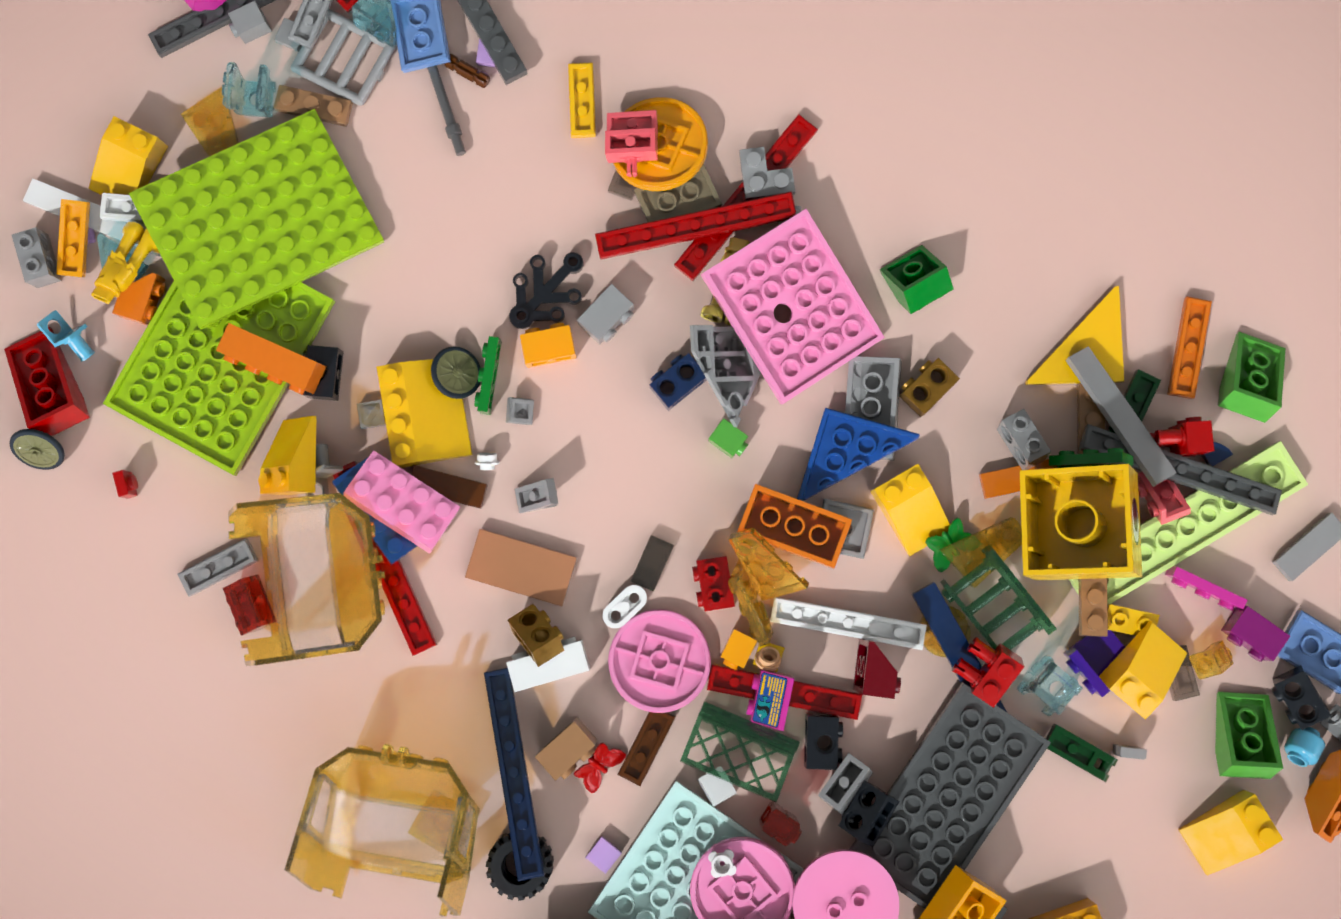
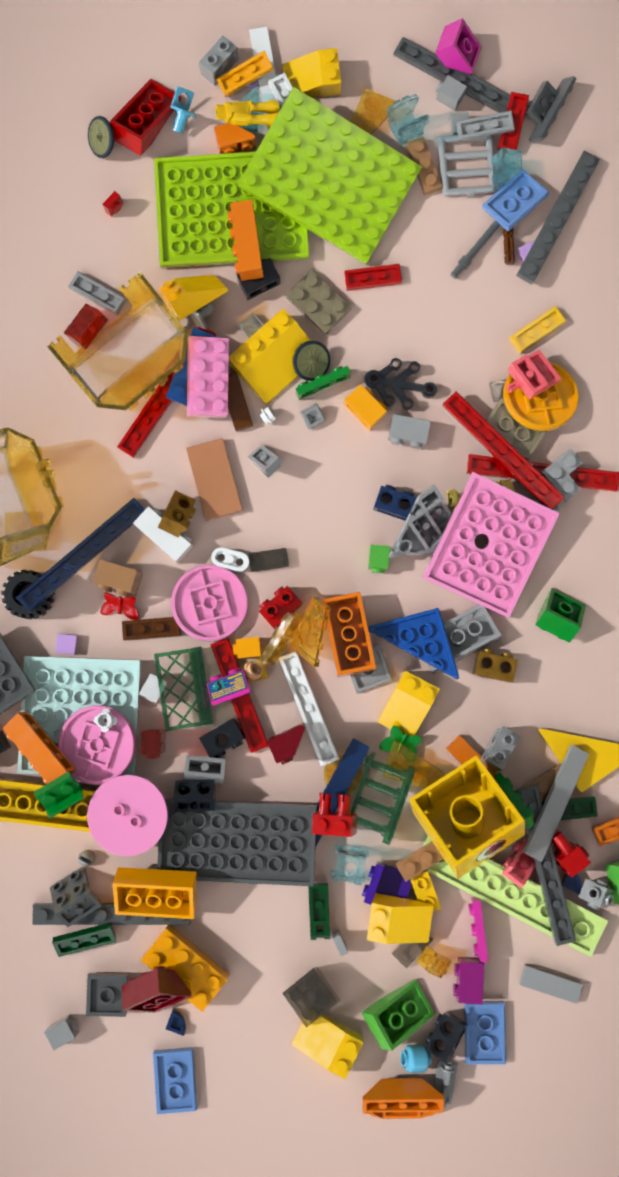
camera: 55 degrees right, 0 degrees up
none -> clear smoke brick [283,967,341,1028]
none -> dark tan plate [285,269,352,336]
none -> red tile [344,264,402,291]
none -> light grey brick [579,879,614,910]

